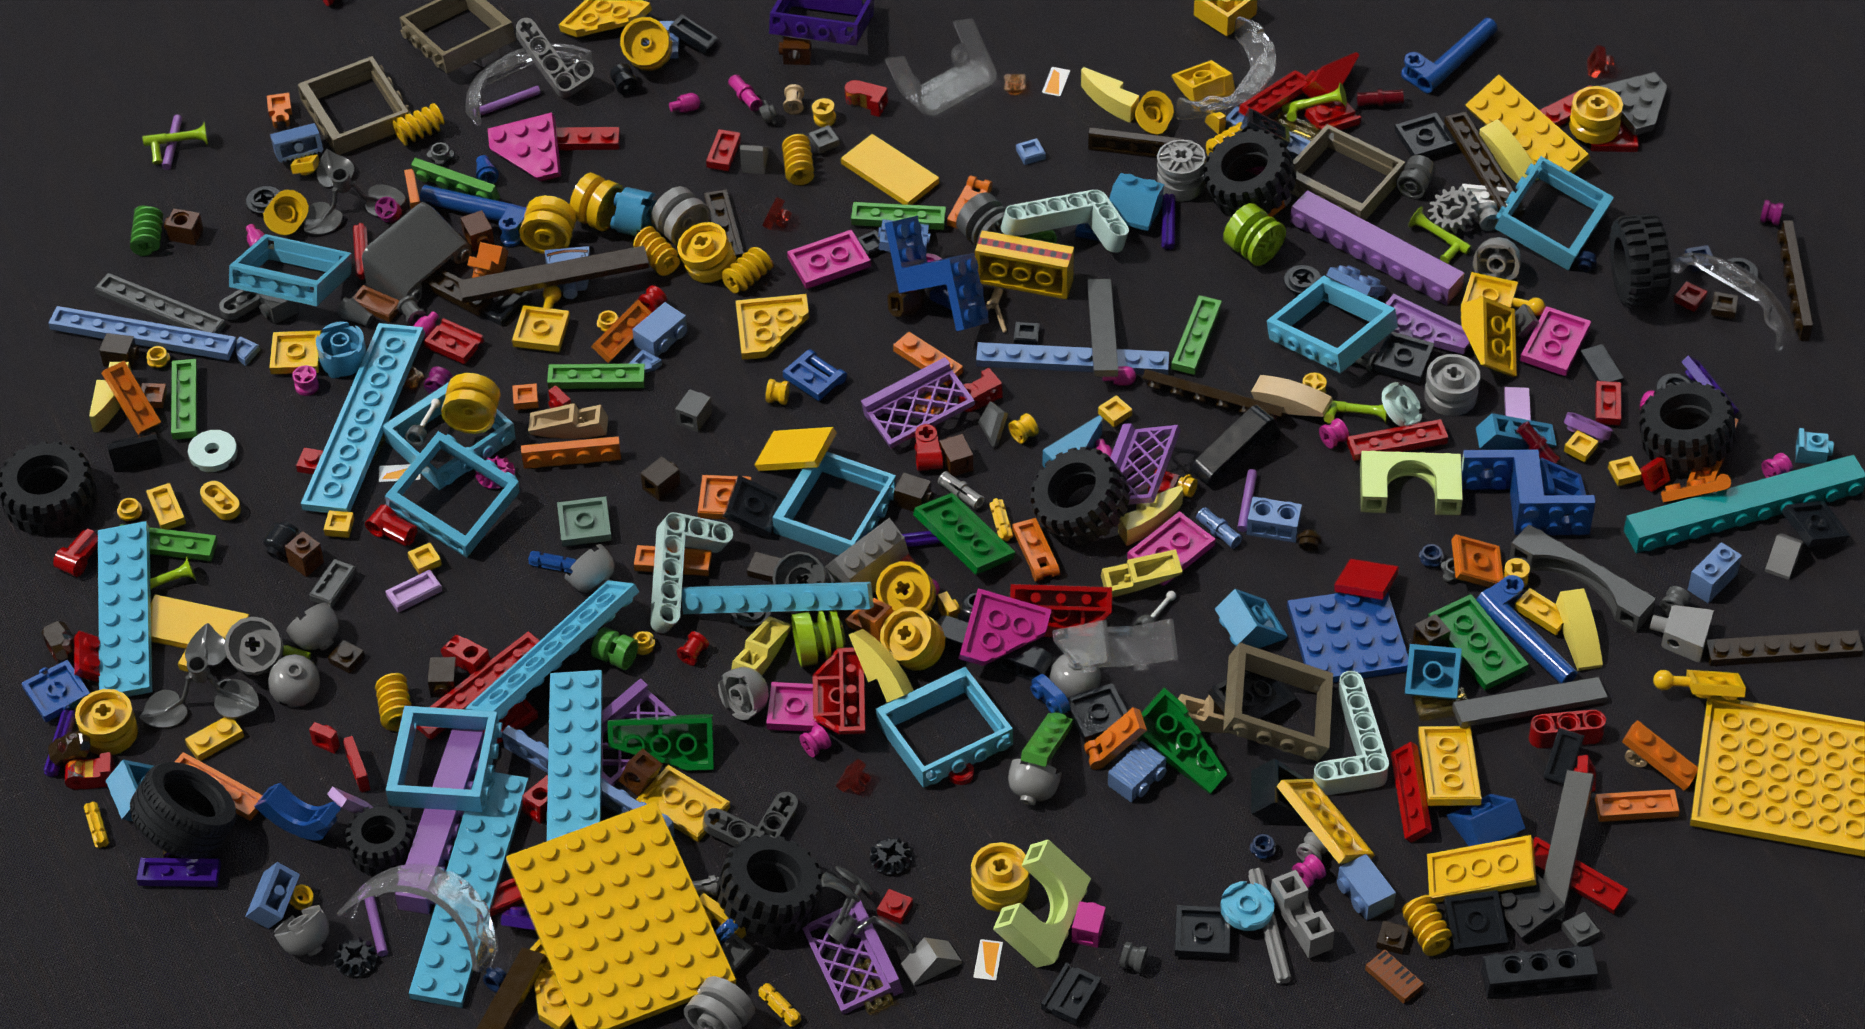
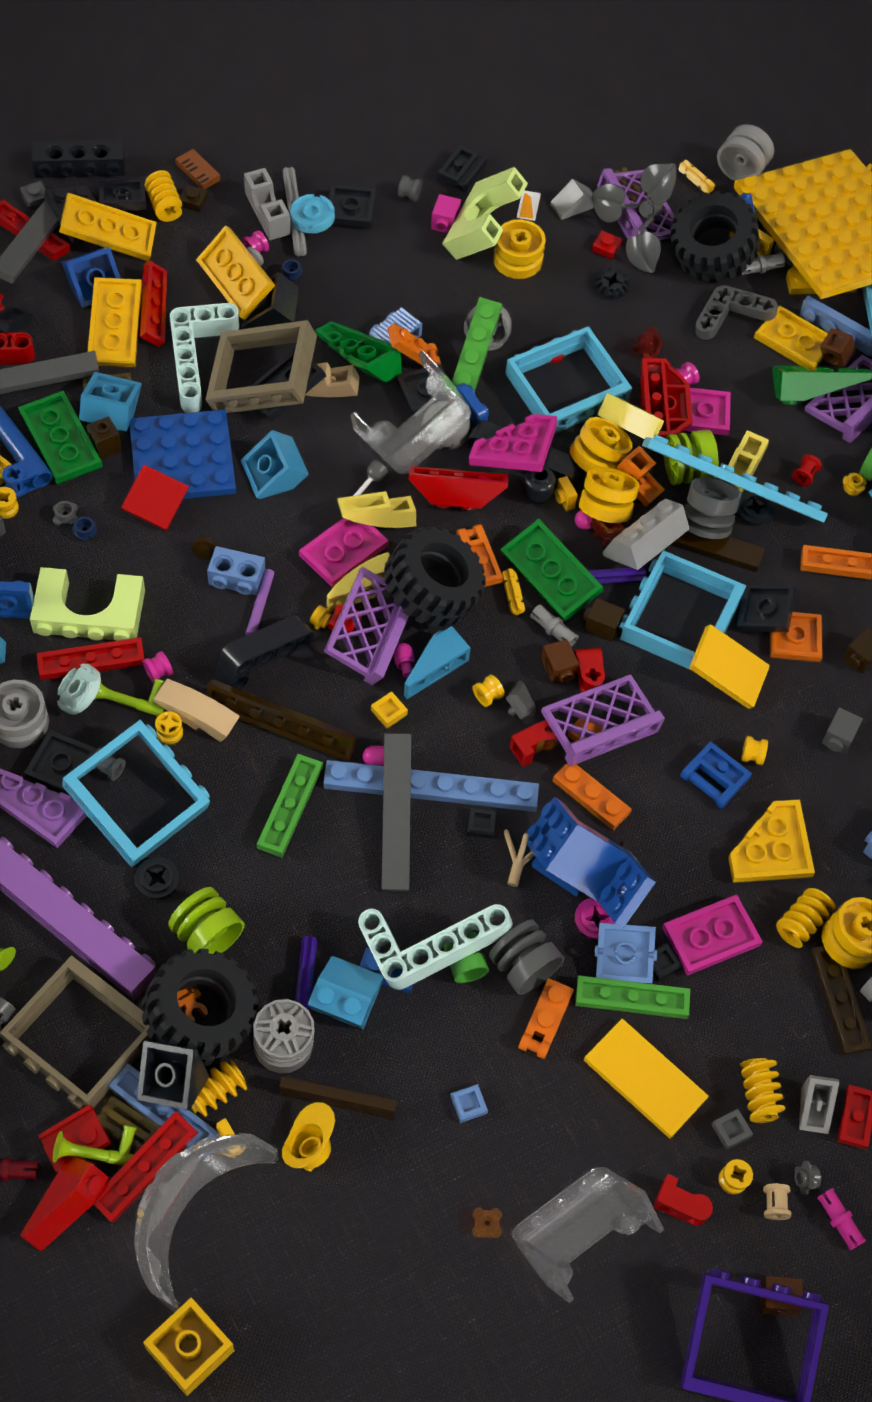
camera: 175 degrees right, 10 degrees up
light aqua beam [650,512,733,633] -> none
light grey cylinder [718,667,769,720] -> none
clear red tile [762,197,792,230] -> none
yellow brick [975,230,1074,300] -> none
sticker [1042,67,1070,96] -> none
light yellow slope [1081,67,1139,123] -> none
yellow slope [1171,60,1235,110] -> none
medium blue pin [1196,507,1242,549] -> none
medium blue plate [1326,265,1387,299] -> none
medium blue brick [1337,854,1396,921] -> none
orange tile [1451,534,1504,588] -> none

